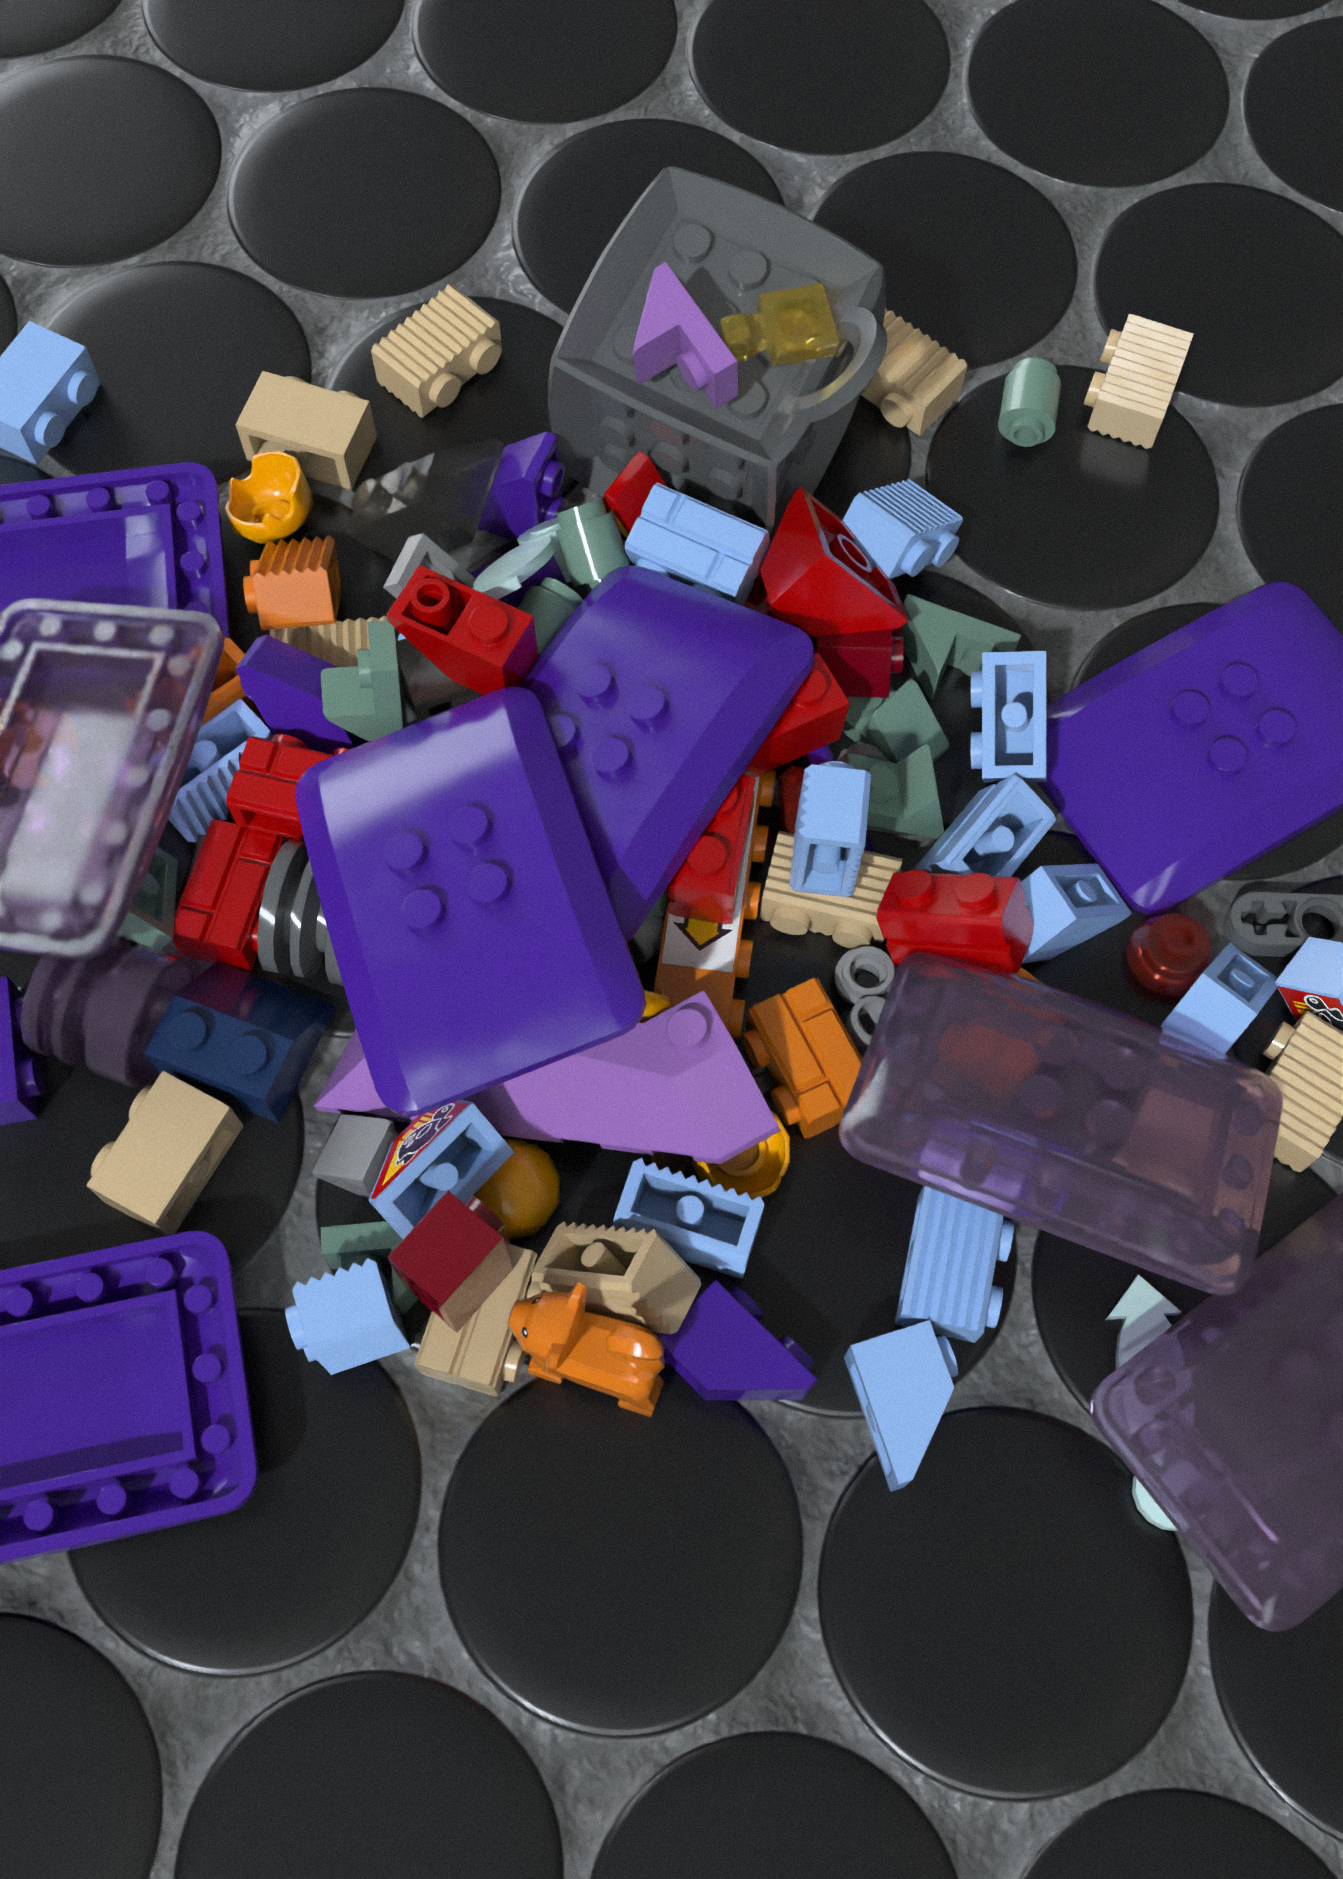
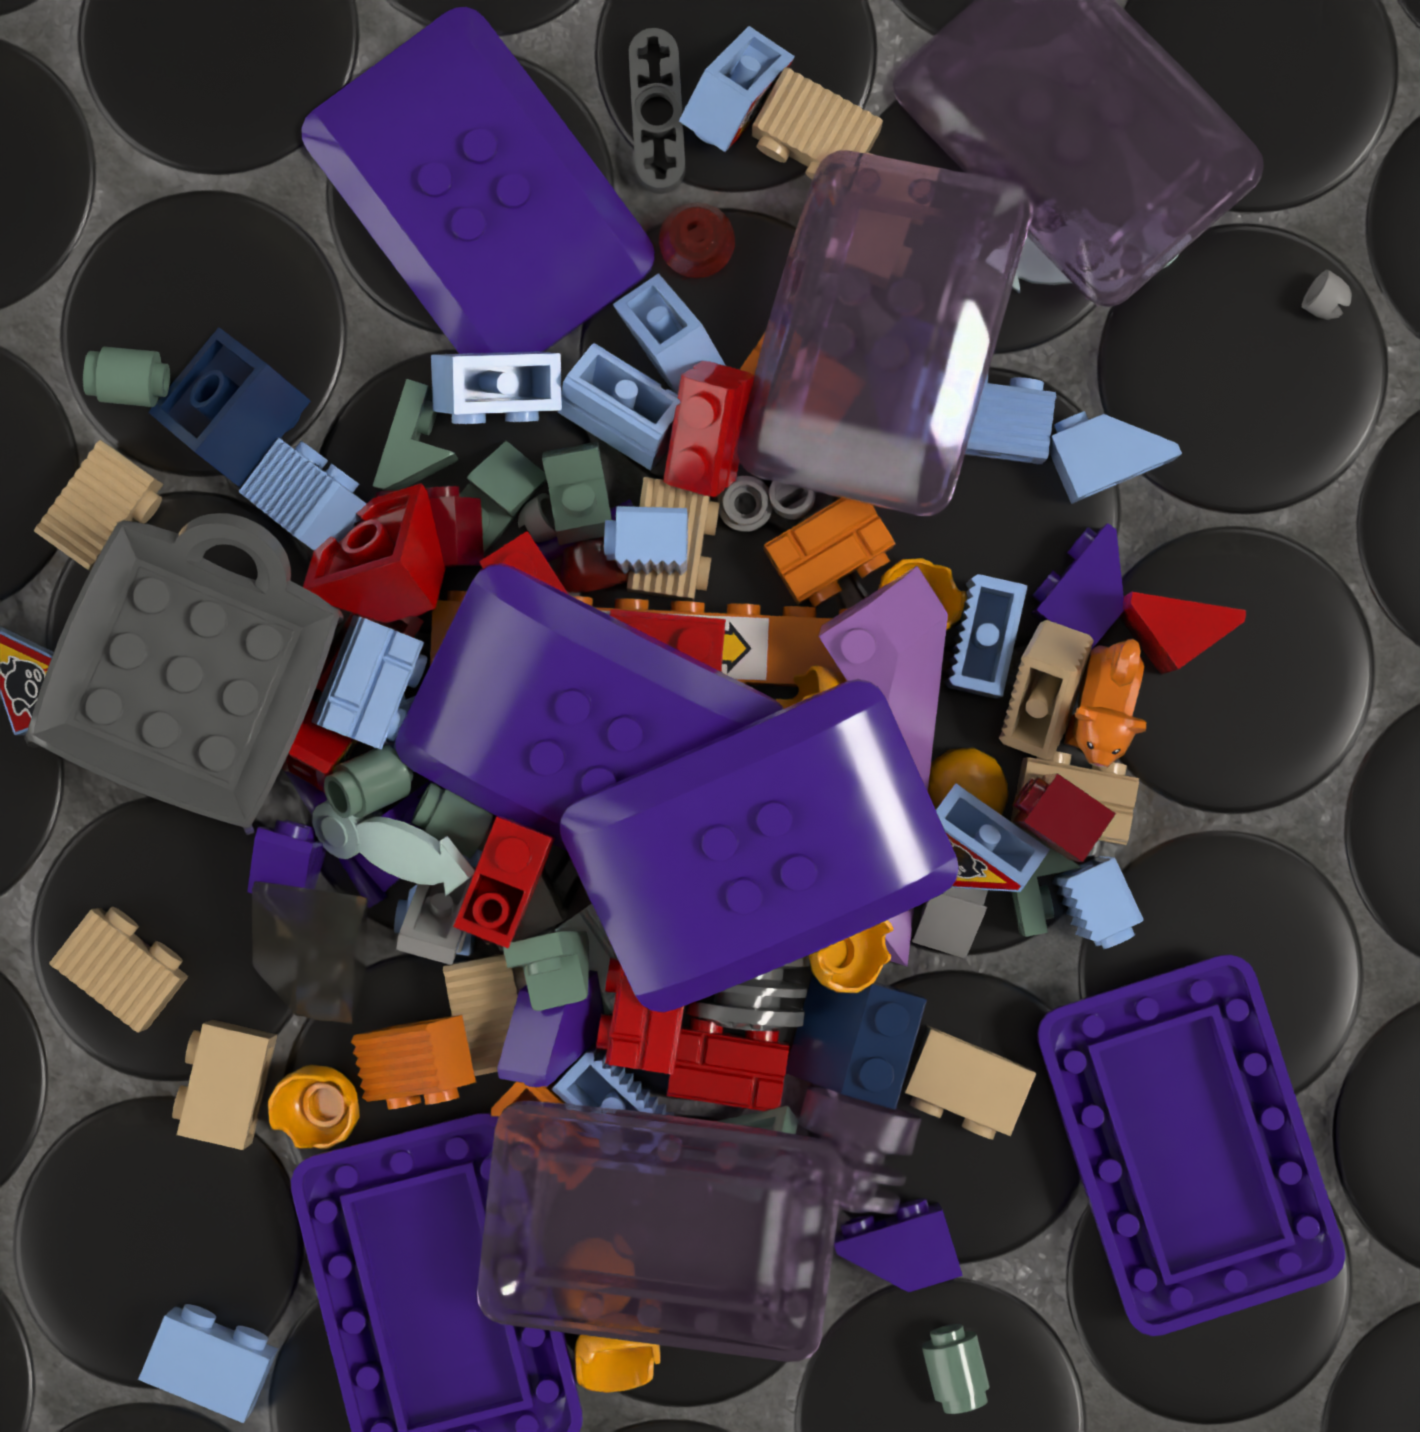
camera: 90 degrees left, 20 degrees up
medium lavender slope [633,262,738,409] -> none
clear yellow plate [720,283,839,366] -> none
tan brick [1084,313,1194,449] -> none
light blue slope [1156,943,1278,1073] -> none
none -> dark blue slope [148,327,311,487]
none -> light orange hair [809,920,893,993]
none -> red slope [1119,592,1246,675]
none -> light grey hinge [1302,270,1352,320]

